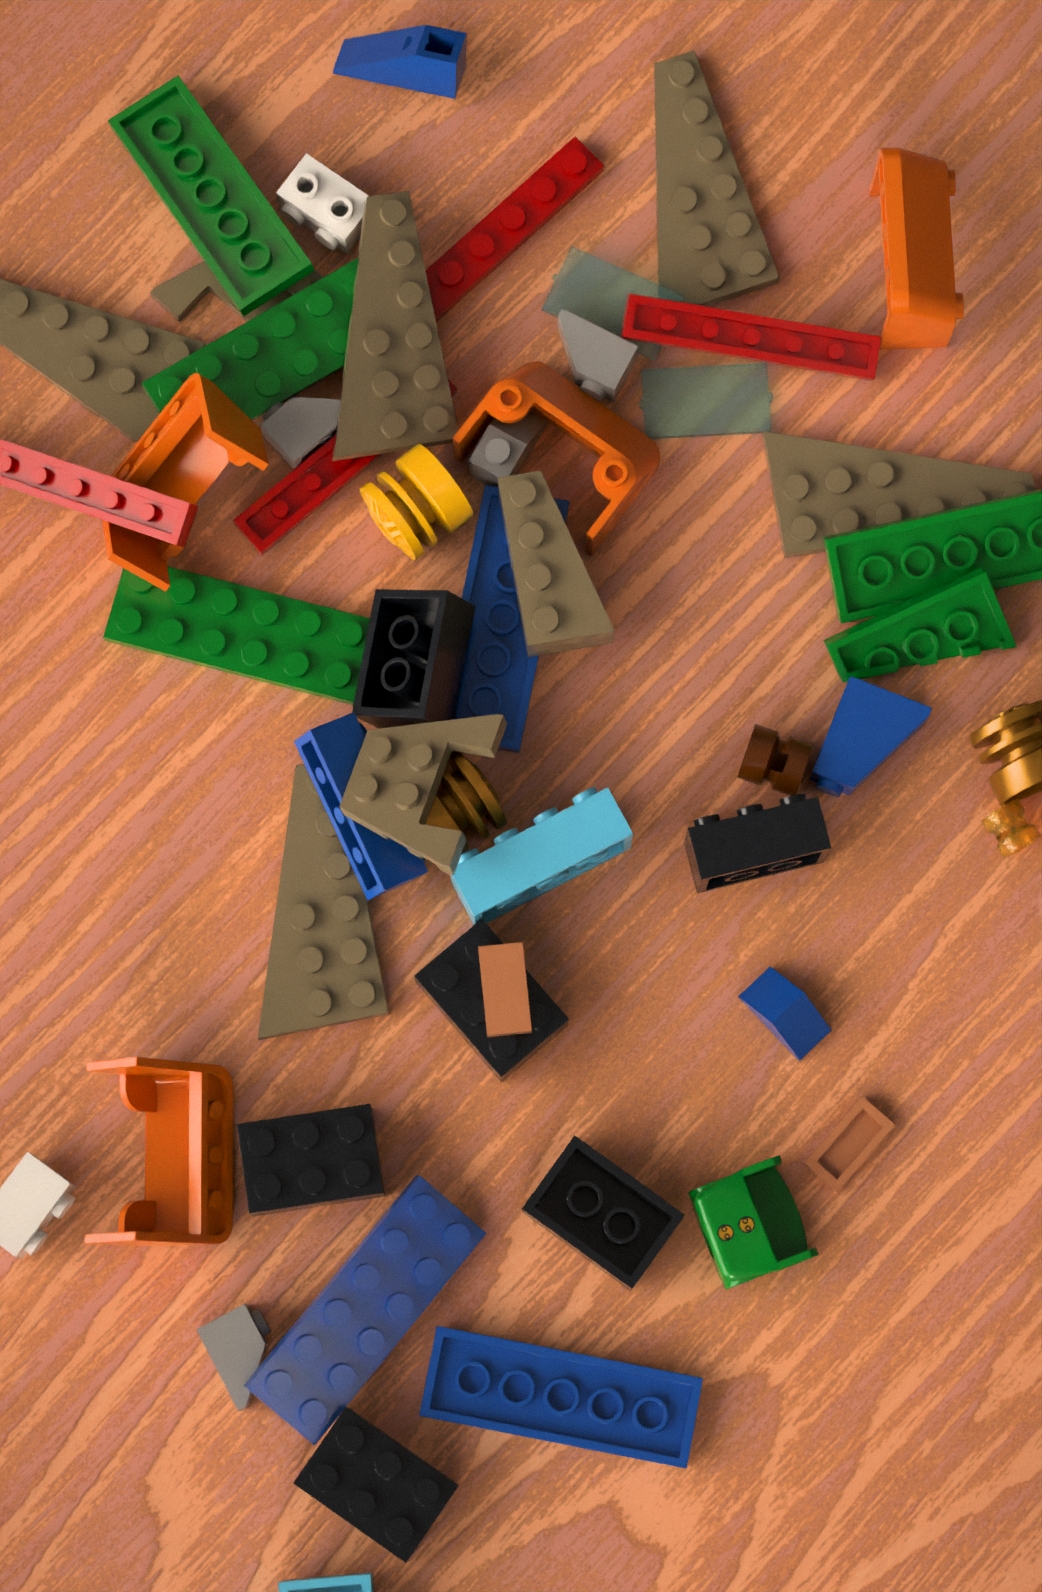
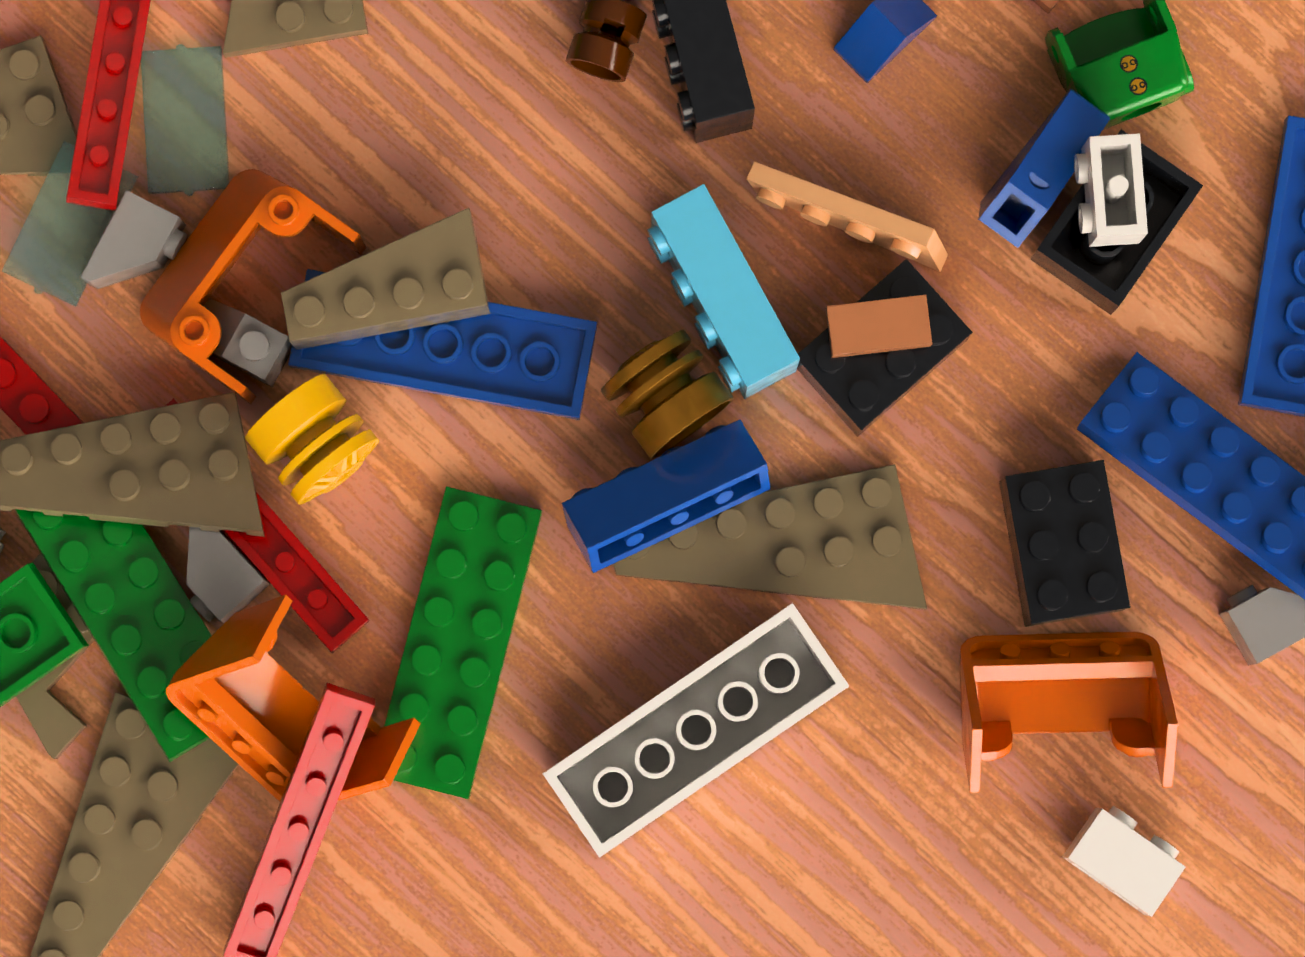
camera: 90 degrees left, 5 degrees up
dark tan wing [339,714,507,875] -> none
black brick [352,589,476,729] -> none
none -> white brick [543,603,849,858]
none -> light nougat wing [746,162,948,272]
none -> blue slope [978,88,1110,248]
none -> white brick [1074,133,1148,247]

